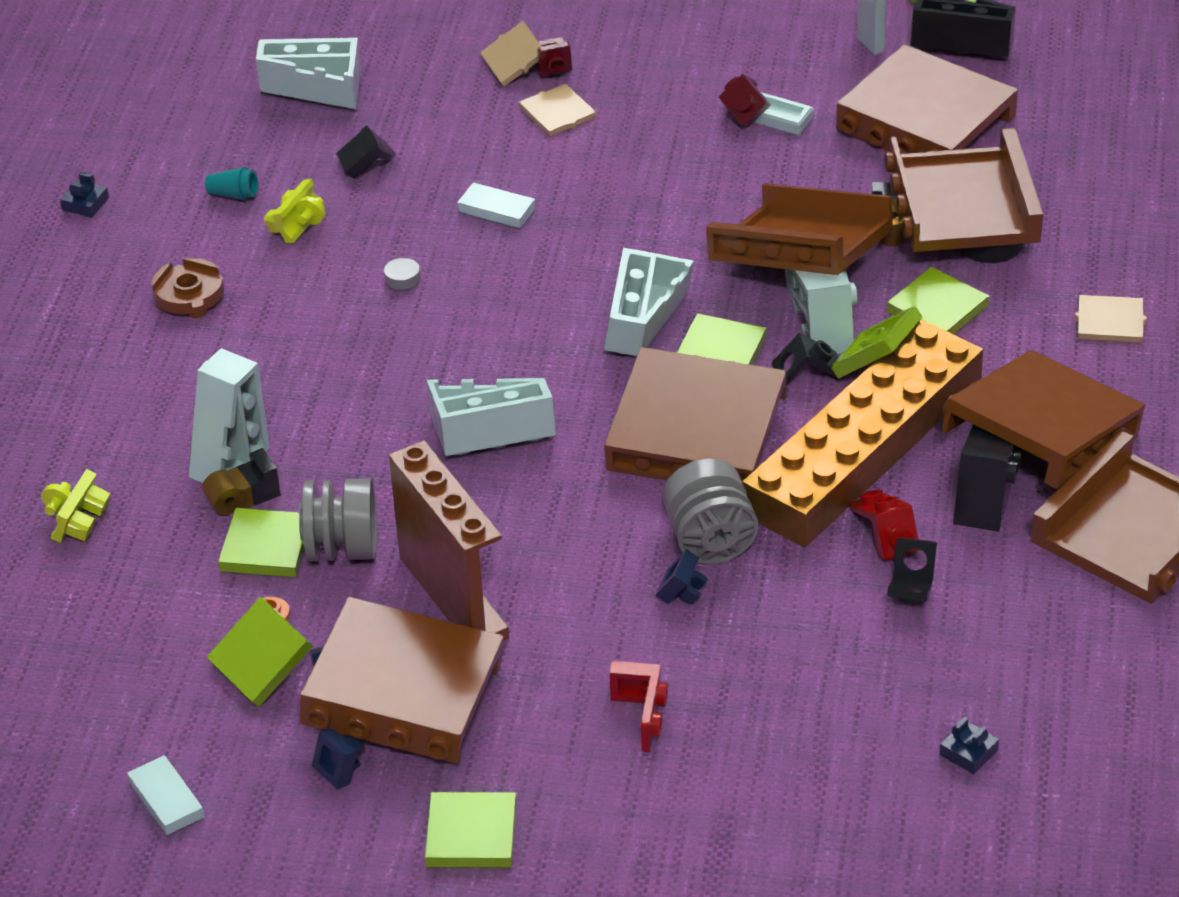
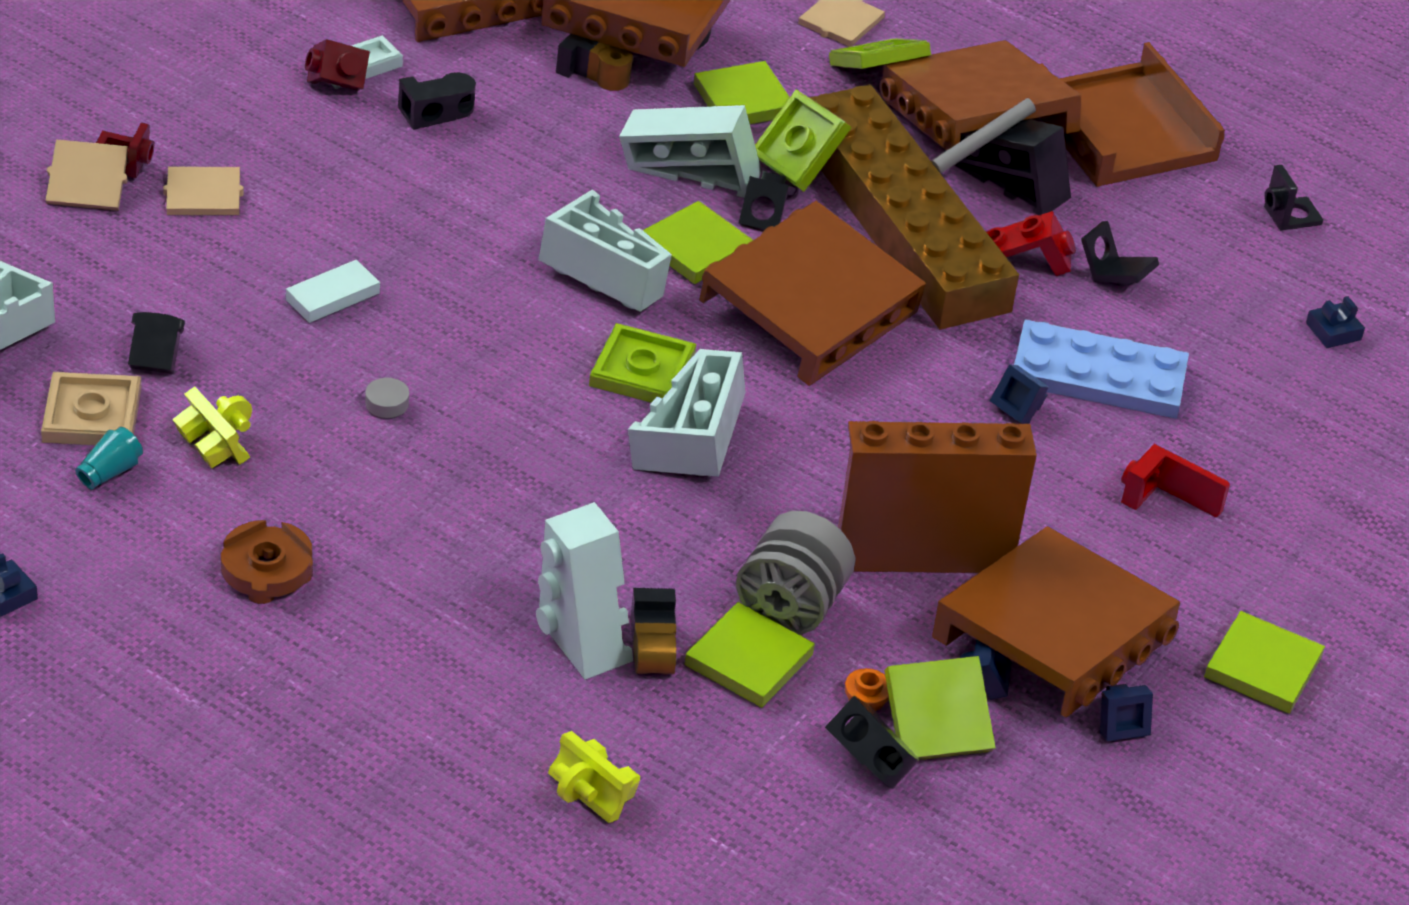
camera: 70 degrees left, 0 degrees up
light aqua tile [127,755,204,835] -> none
light grey wheel [662,458,758,564] -> none
dark orange panel [706,183,893,275] -> none
none -> tan tile [41,372,142,445]
none -> black leg [398,72,476,130]
none -> lime tile [589,323,697,403]
none -> black leg [825,696,919,789]
none -> lime tile [829,38,931,69]
none -> light grey bar [931,98,1036,174]
none -> light blue plate [1014,319,1189,419]
none -> black bracket [1264,165,1323,231]

